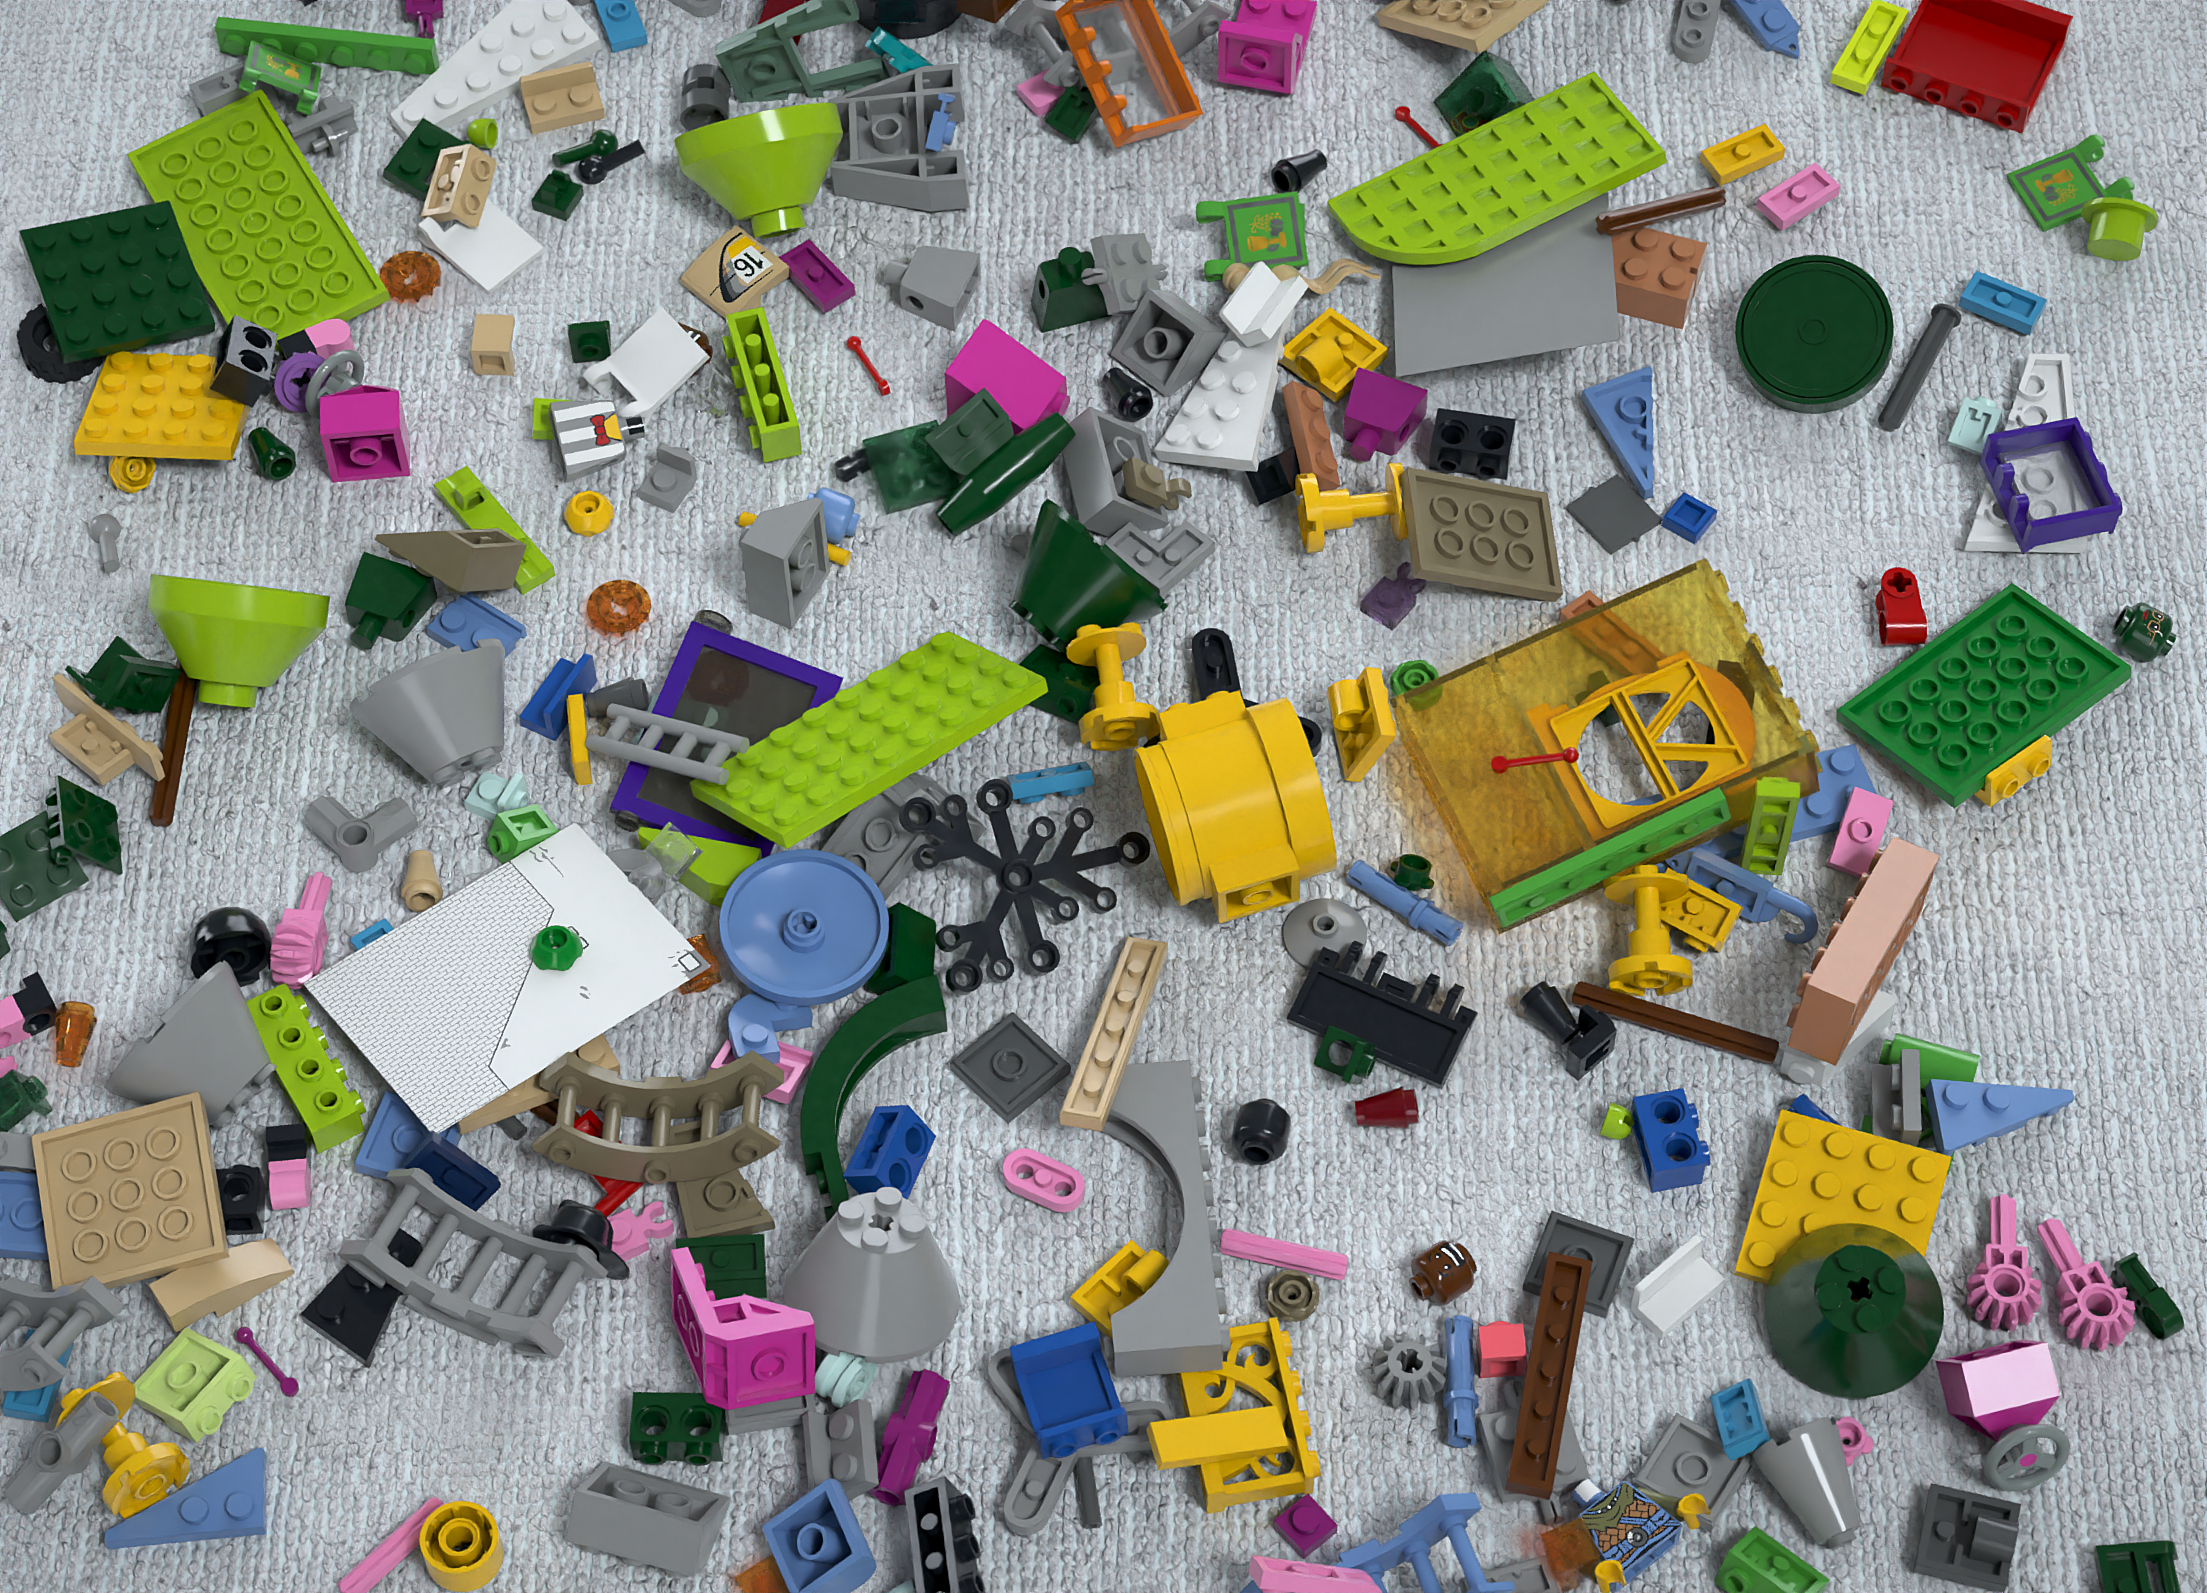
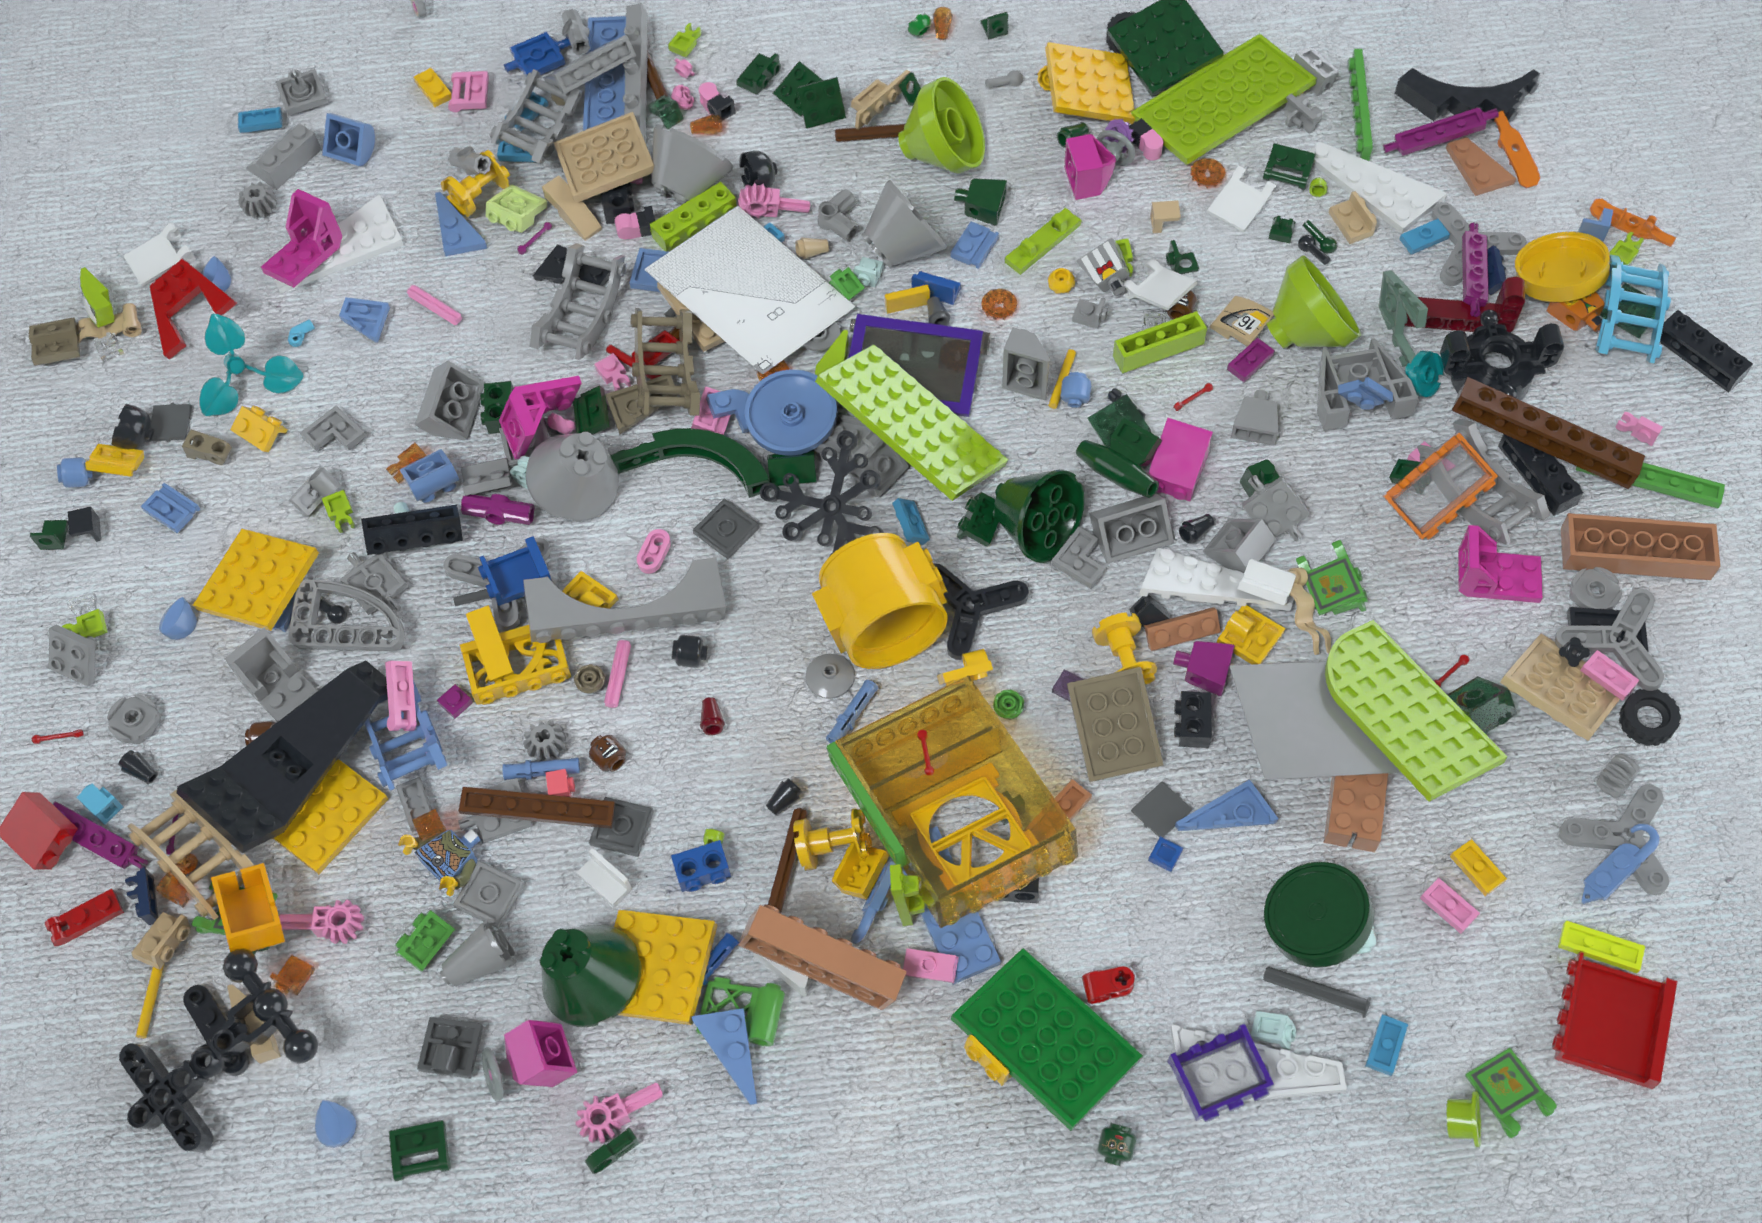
camera: 85 degrees right, 5 degrees up
dark green bracket [82,655,182,714] -> none
black brick [209,315,279,408] -> none
bright green flag [238,40,322,116] -> none
dark tan slope [375,528,527,595] -> none
dark blue plate [404,1130,501,1211] -> none
yellow piece [420,1501,504,1592] -> none
tan bracket [421,144,497,228] -> none
green plate [529,925,583,971] -> none
black piece [532,1199,630,1280] -> none
light grey bar [586,703,750,785] -> none
clear plate [627,822,703,900] -> none
dark grey wheel [680,64,731,131] -> none
blue brick [843,1105,936,1199] -> none
tan tile [1060,936,1168,1132] -> none
yellow piece [1066,622,1160,751] -> none
dark tan plate [1122,457,1192,510] -> none
black cone [1271,149,1327,193] -> none
black hinge [1286,940,1478,1089] -> none
dark green bracket [1314,1026,1377,1084] -> none
dark green plate [1390,854,1434,891] -> none
black bracket [1566,1004,1617,1081] -> none
reddish brown axle [1596,186,1726,235] -> none
dark azure plate [1710,1378,1771,1461] -> none
bright pink plate [1836,1416,1873,1467] -> none
light grey bracket [1871,1049,1922,1147] -> none
bright pink gear [1966,1194,2042,1333] -> none

